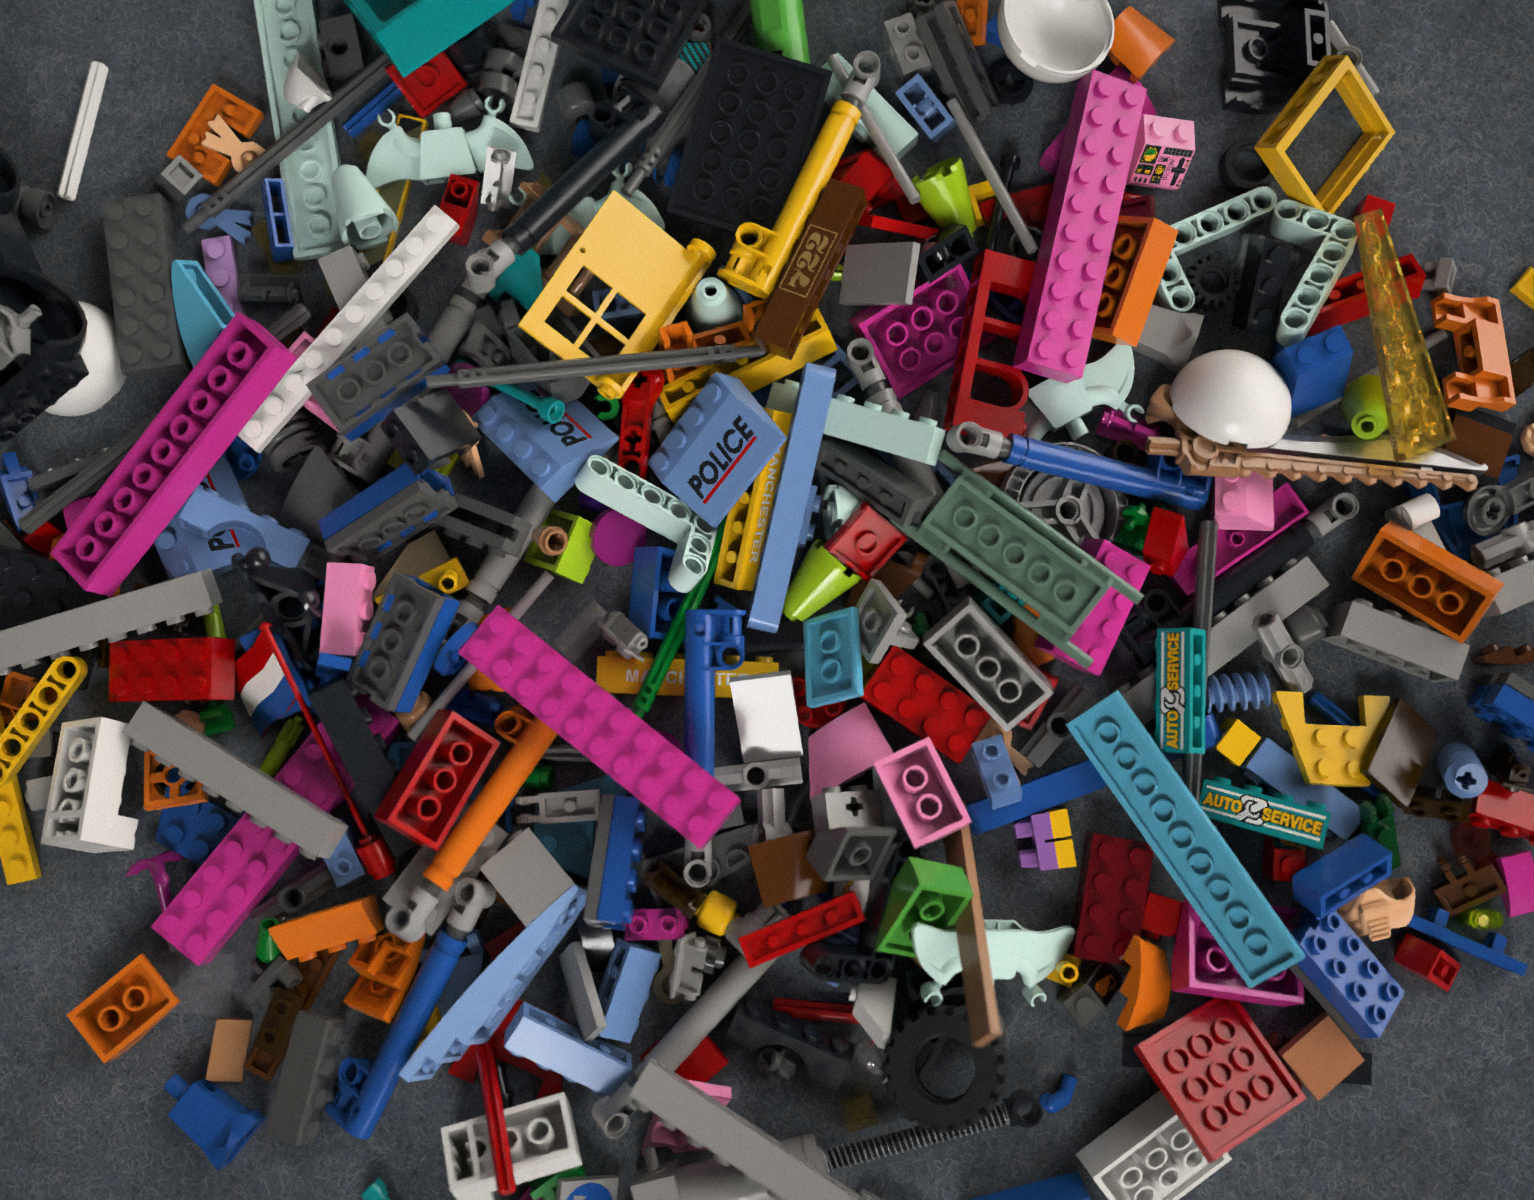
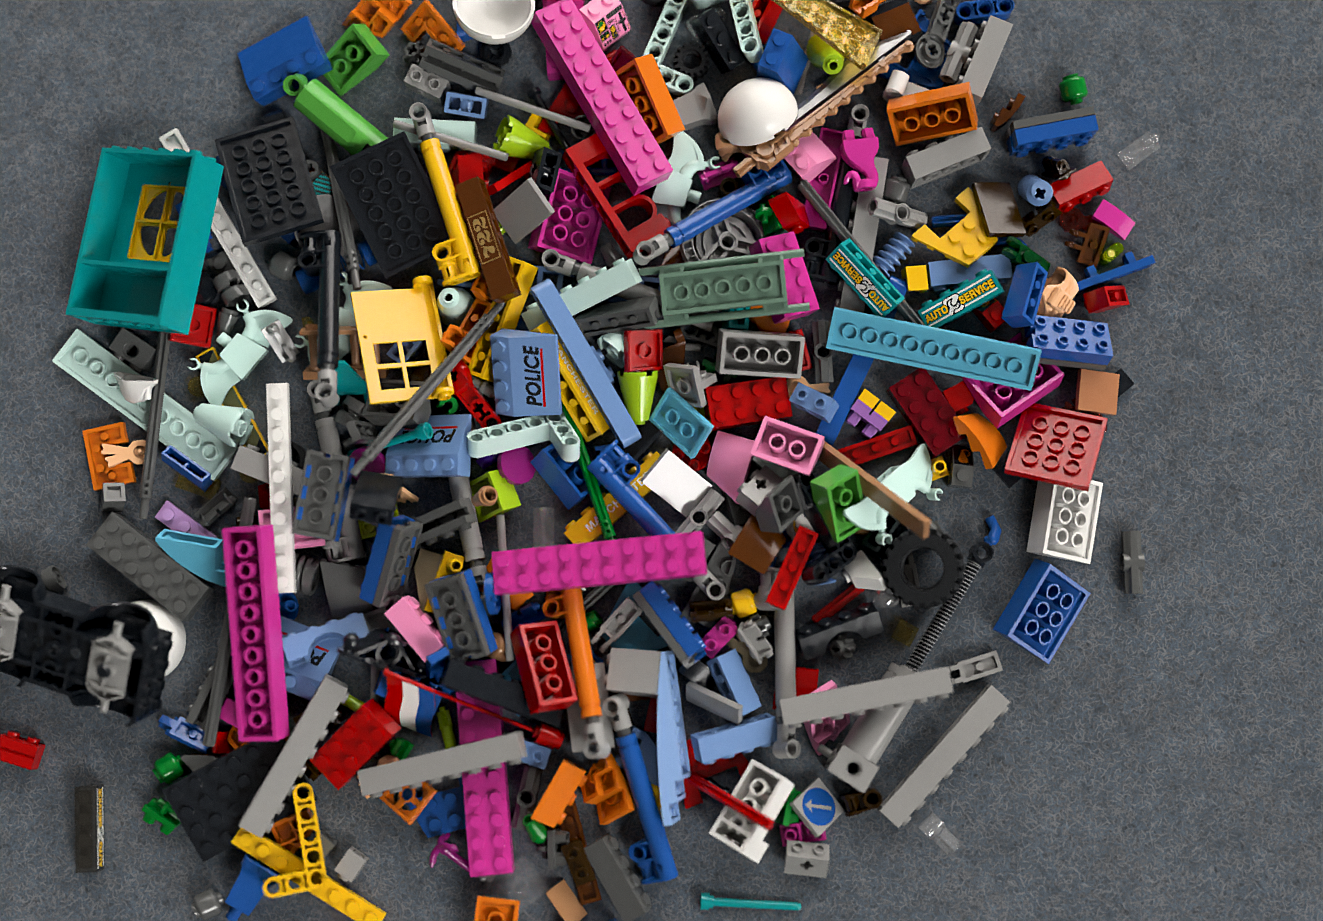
camera: 45 degrees left, 0 degrees up
white hinge [40,717,138,853] -> none
white axle [57,61,108,201] -> none
medium blue piece [185,193,254,246] -> none
blue axle [342,80,403,138] -> none
red slope [439,174,480,247] -> none
light grey hinge [595,611,648,662] -> none
none -> red plate [838,425,918,465]
none -> dark pink hips [840,127,879,192]

